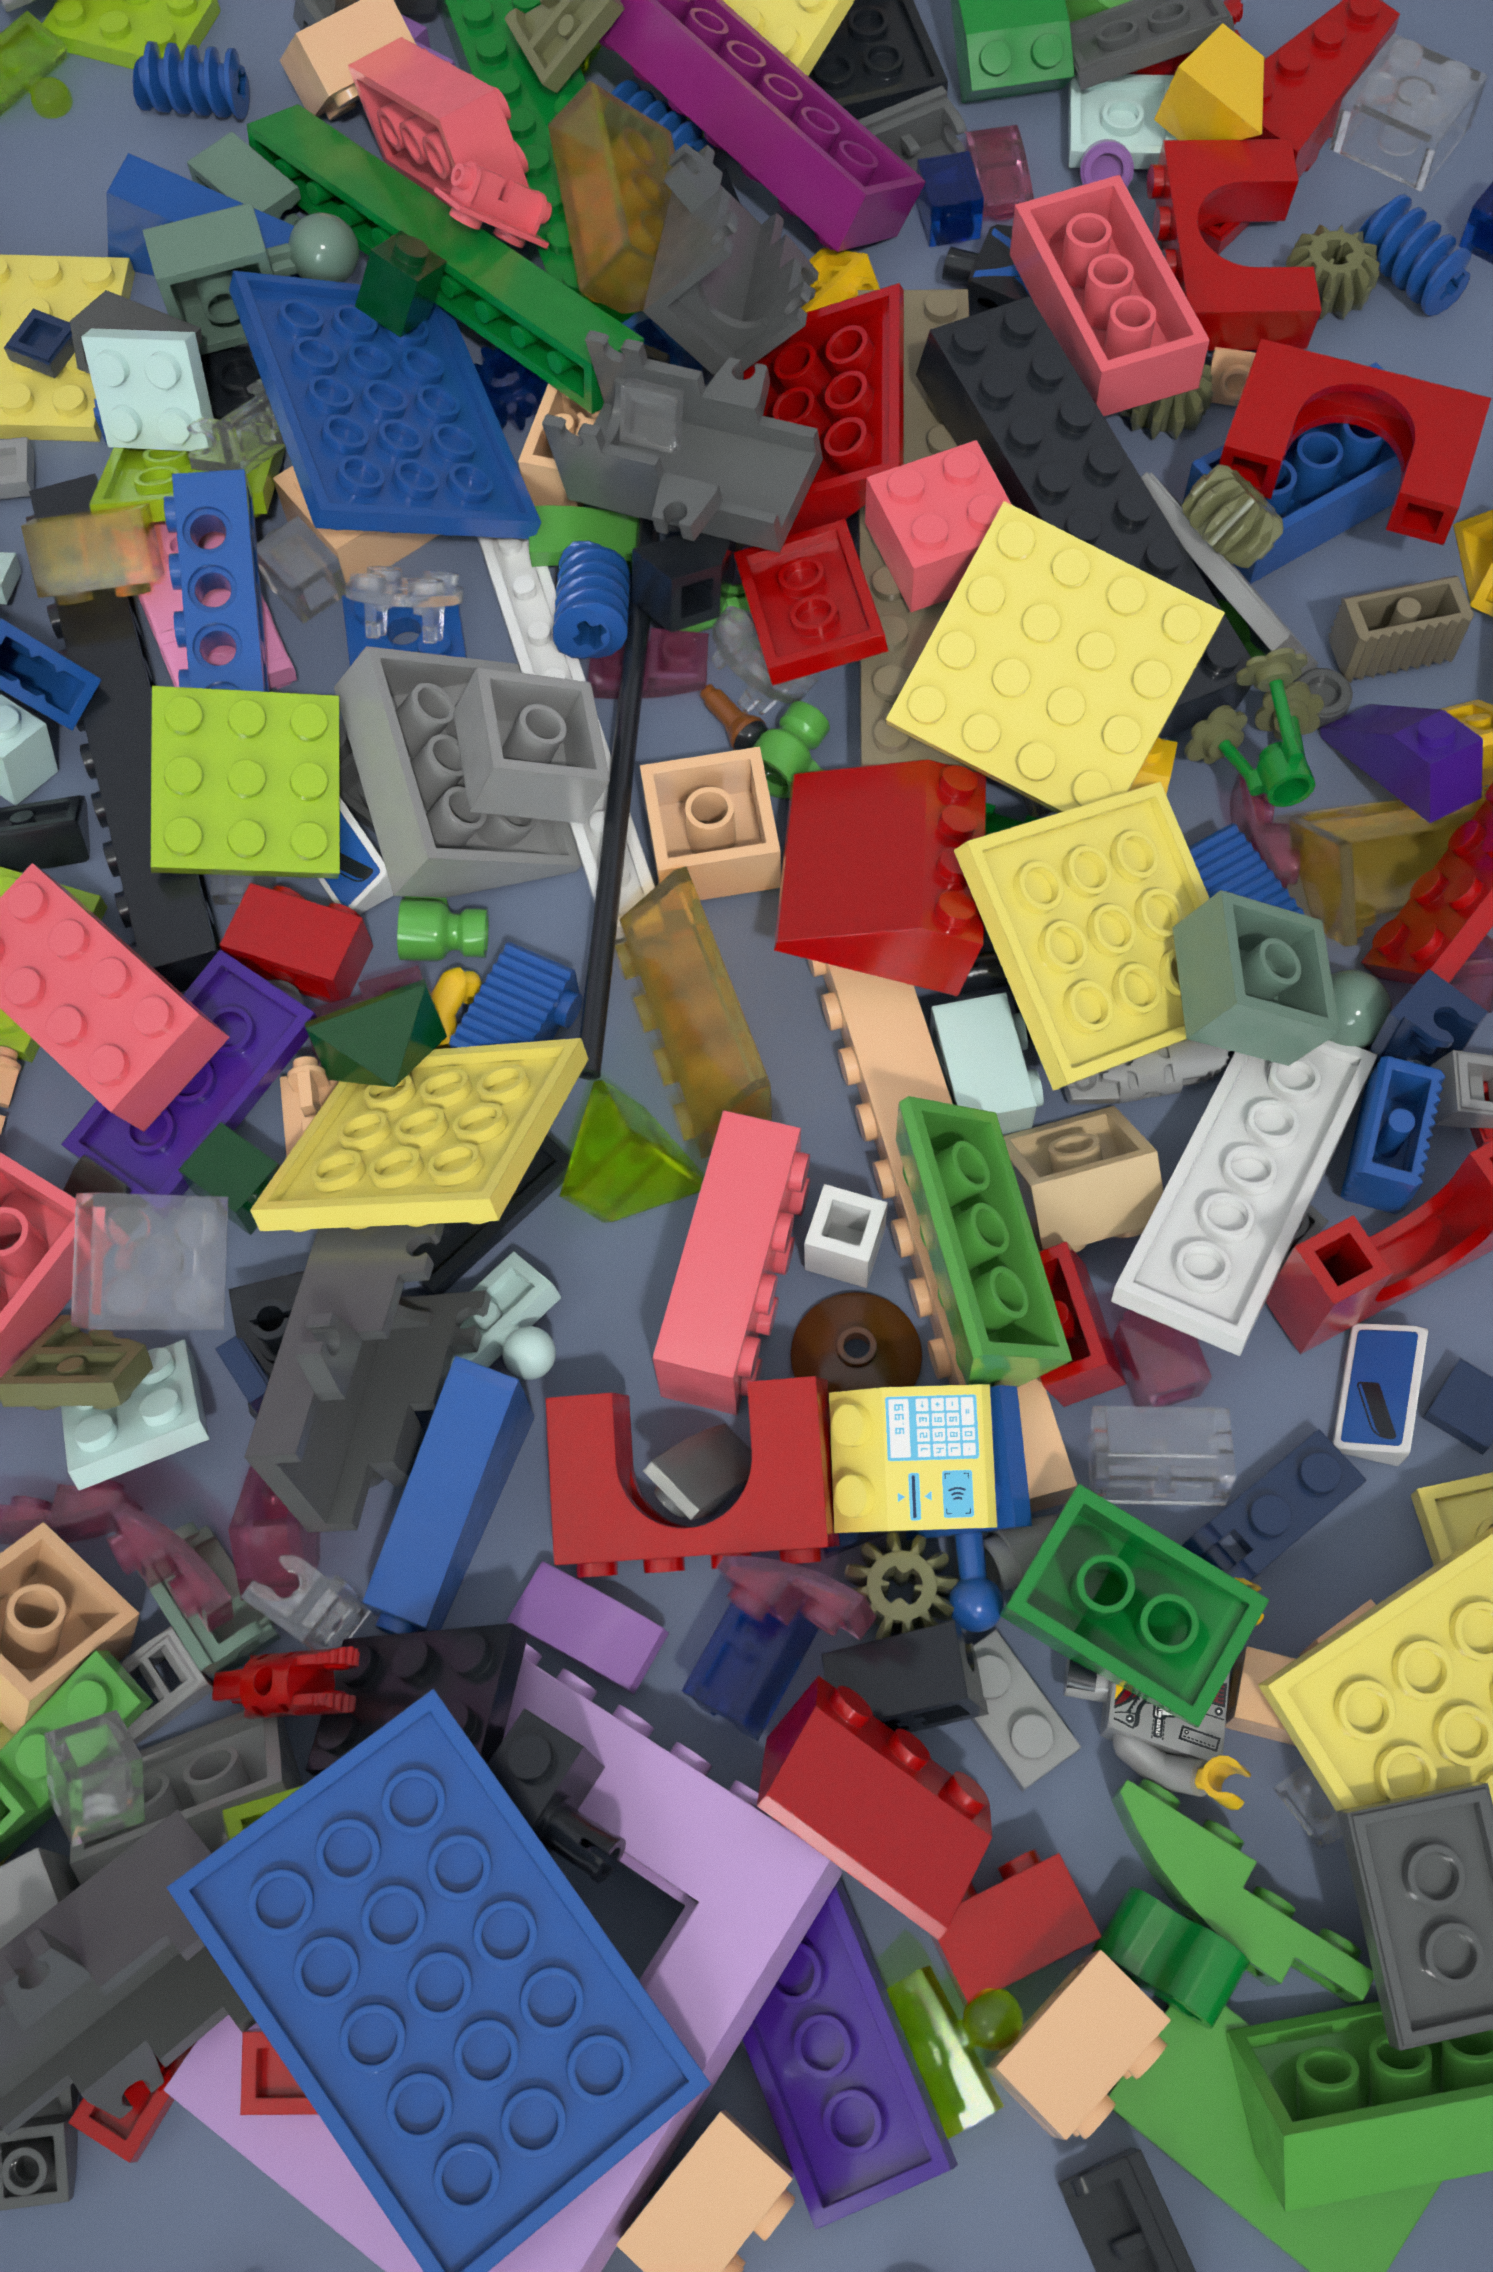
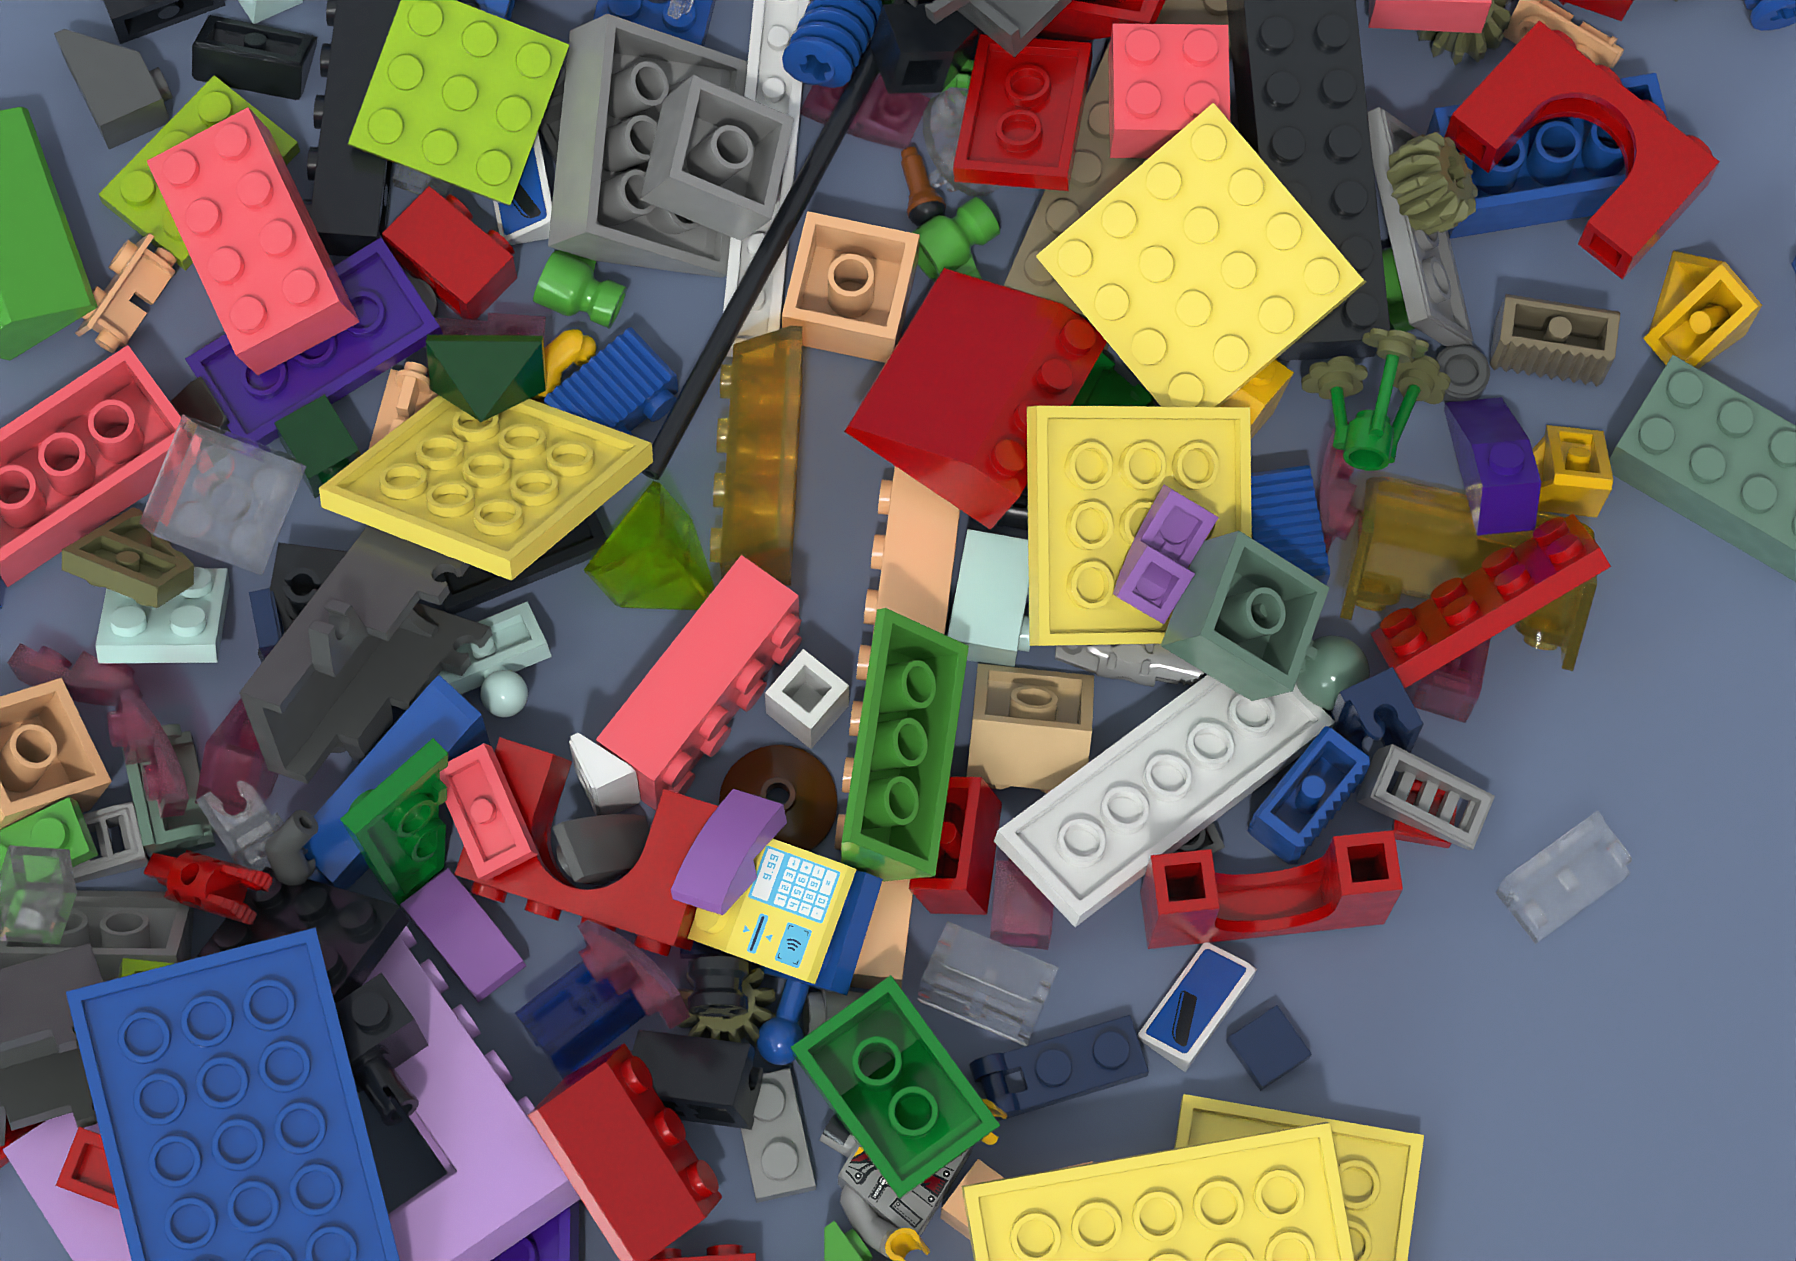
camera: 15 degrees right, 5 degrees up
none -> dark grey arm [264,810,319,886]
none -> green wing [340,738,448,906]
none -> coral plate [440,743,539,881]
none -> white slope [569,733,641,816]
none -> medium lavender slope [671,789,787,915]
none -> black wheel [688,956,749,1017]
none -> medium lavender slope [1113,484,1219,624]

